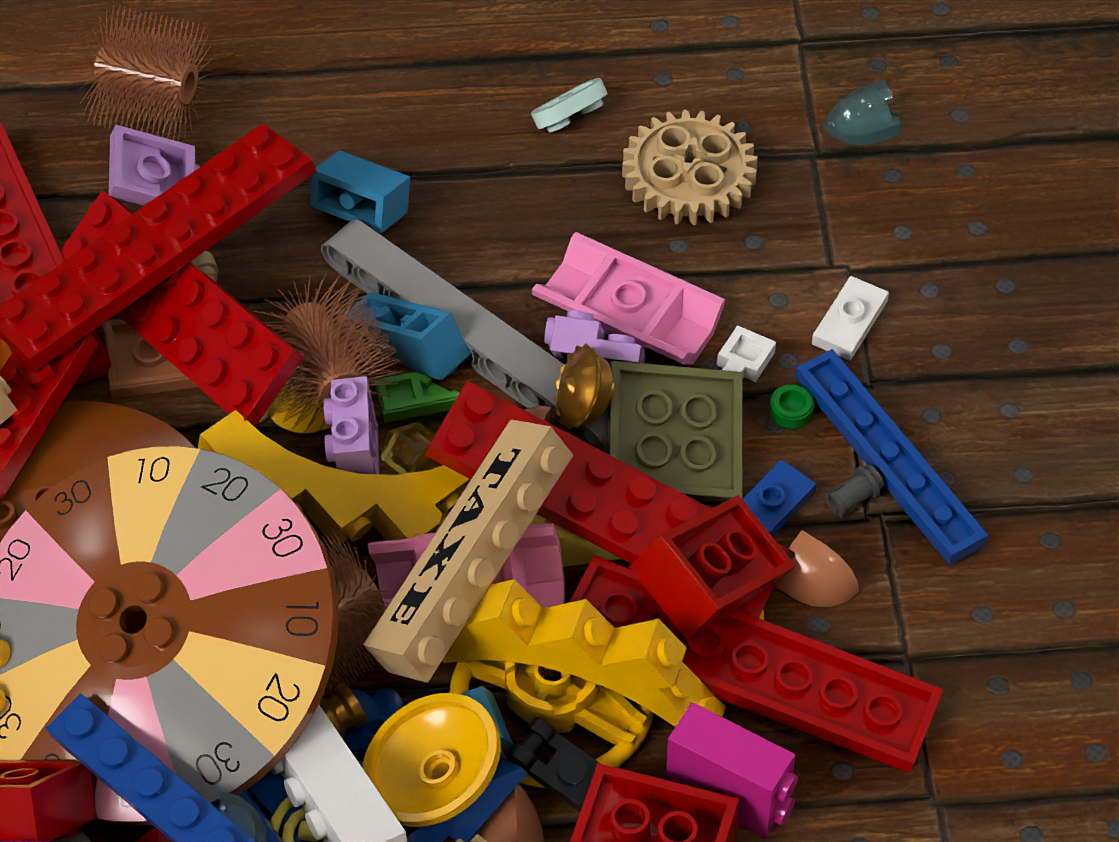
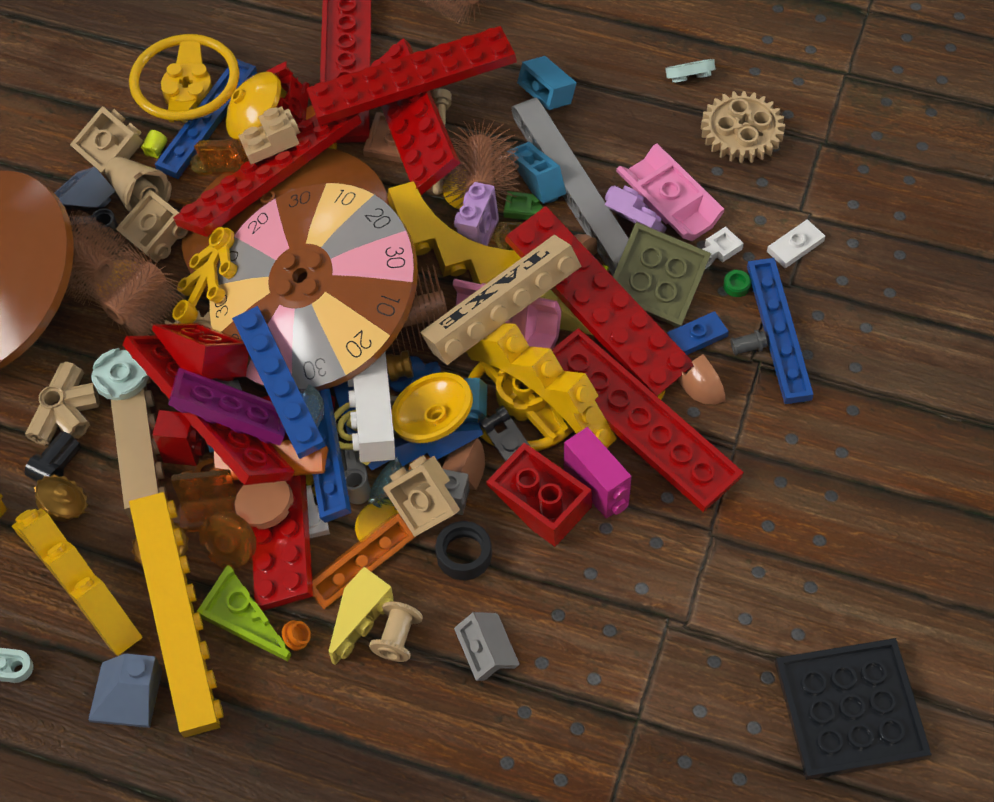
camera: 25 degrees right, 5 degrees up
lavender plate [109,125,200,206] -> none
pearl gold piece [554,343,615,430] -> none
red slope [629,495,796,640] -> none
clear light blue brick [823,80,900,145] -> none

